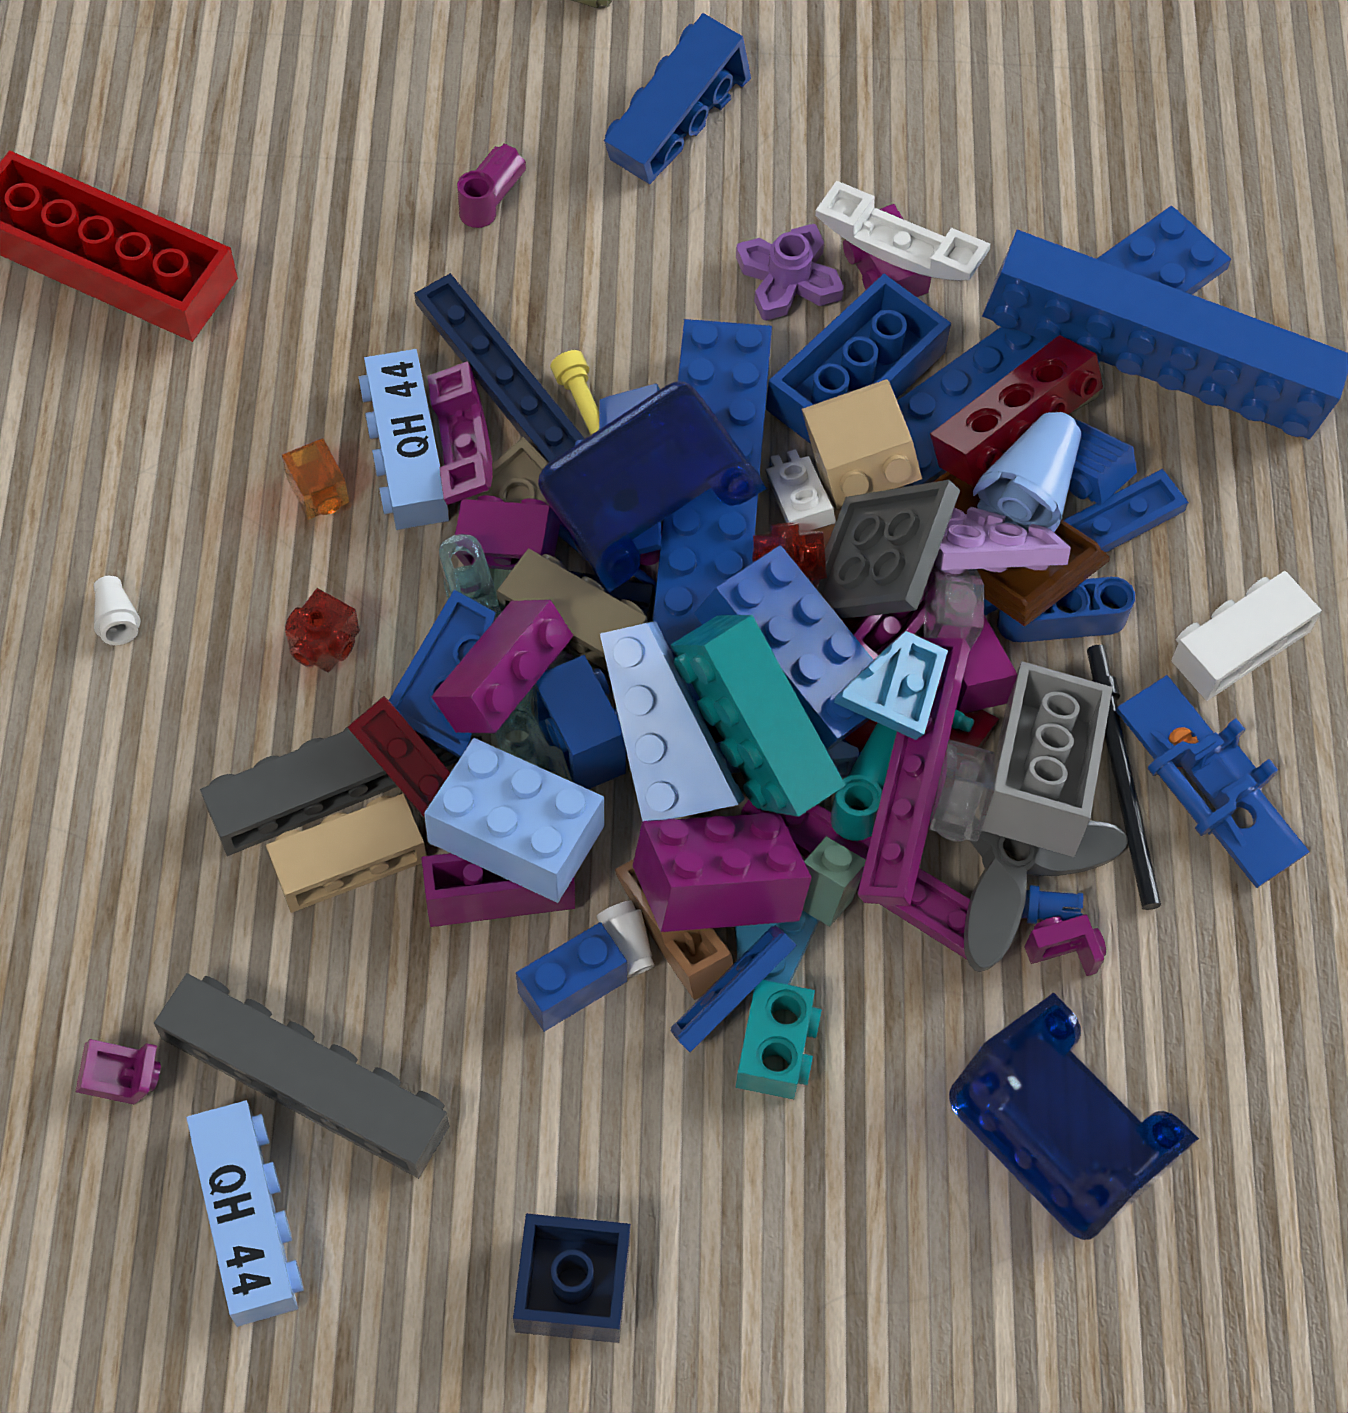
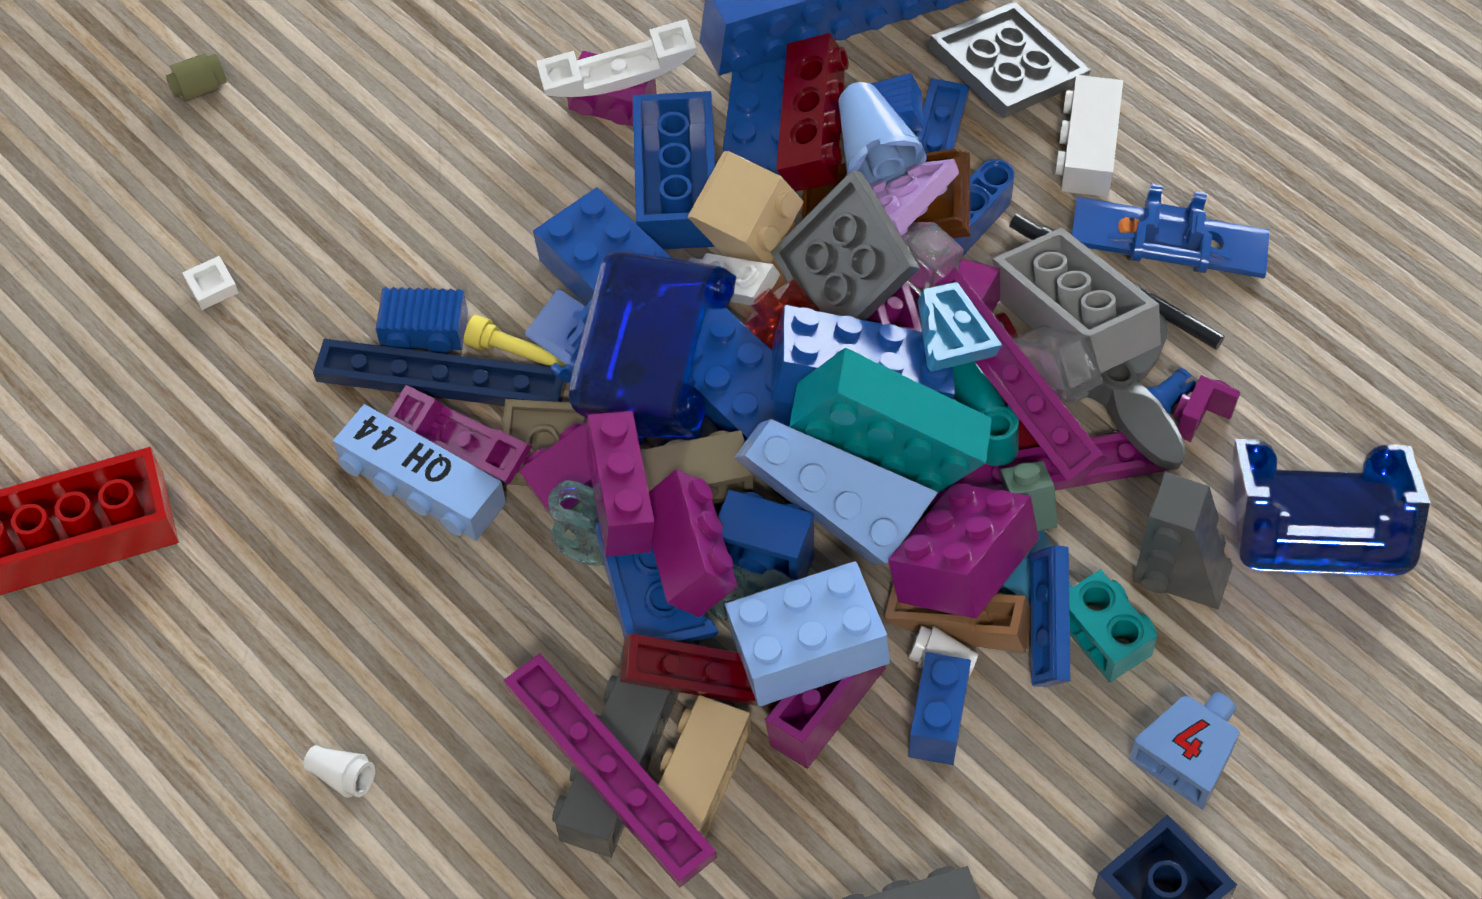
camera: 40 degrees left, 5 degrees down
clear orange brick [282,438,349,520] -> none
clear red brick [285,588,360,673] -> none
magenta piece [457,143,526,228] -> none
blue wedge [604,13,751,184] -> none
medium lavender plant [736,224,844,320] -> none
none -> white plate [182,256,239,310]
none -> blue brick [375,287,468,354]
none -> magenta plate [503,653,717,888]
none -> magenta brick [585,411,654,557]
none -> dark grey plate [927,1,1091,118]
none -> medium blue torso [1129,692,1240,810]
none -> dark grey wedge [1133,472,1233,610]

